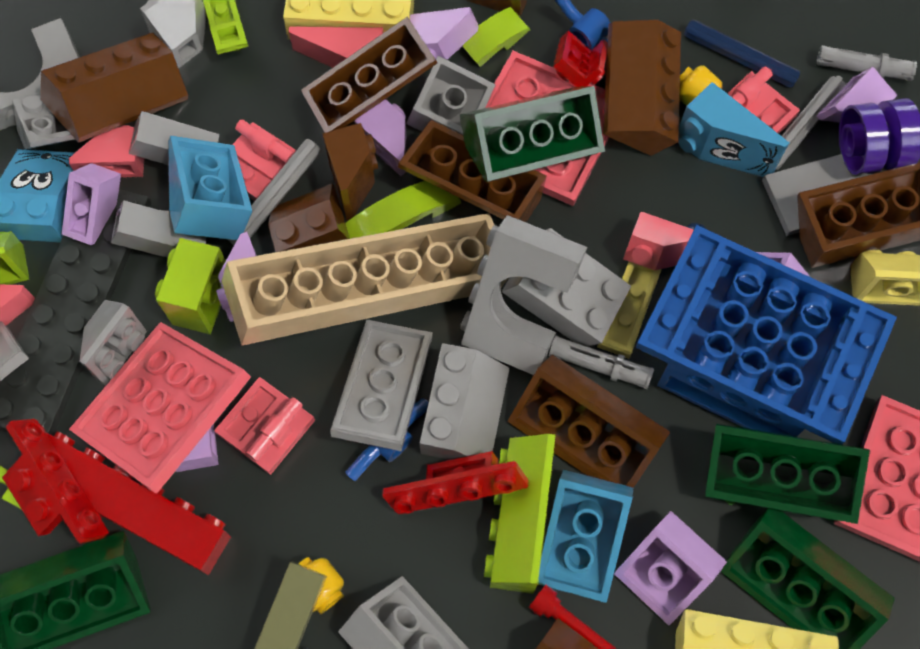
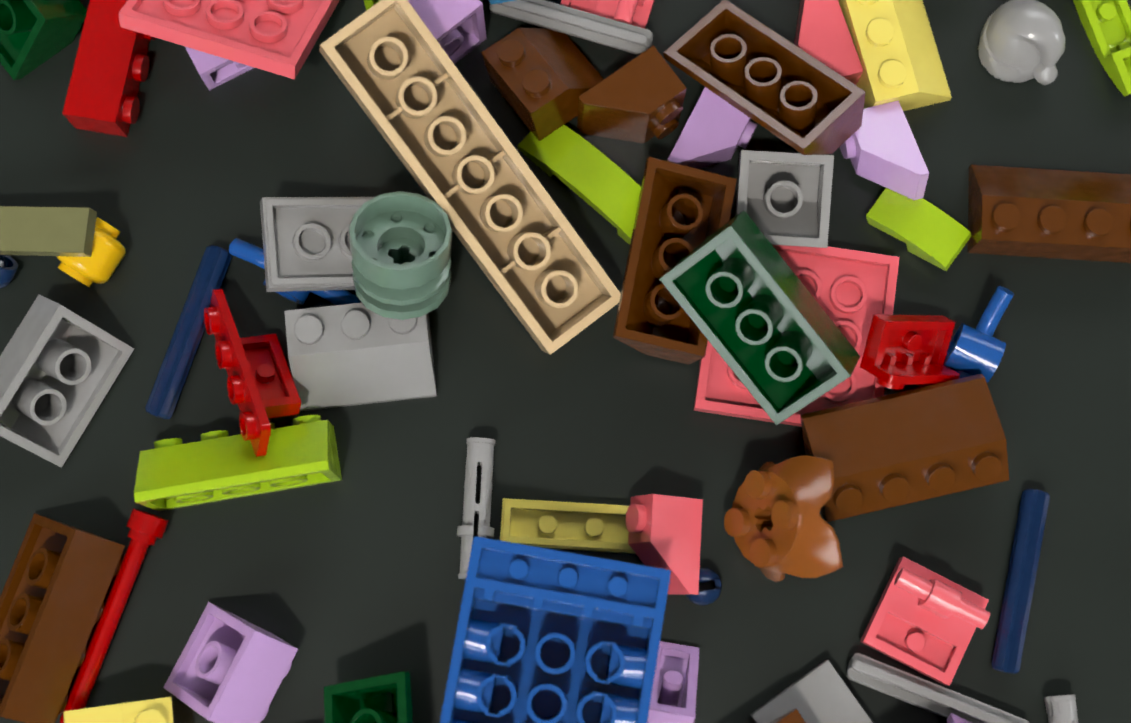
camera: 70 degrees right, 10 degrees up
coral plate [214,377,315,475] -> none
light grey arch [460,215,587,375] -> none
light grey brick [502,228,631,346] -> none
reddish brown slope [507,354,670,488] -> none
dark azure slope [538,470,633,603] -> none
dark azure slope [678,82,790,177] -> none
yellow head [679,65,723,106] -> none
none -> dark blue axle [145,245,231,419]
none -> sand green wheel [349,191,452,320]
none -> dark orange brick [724,455,843,582]

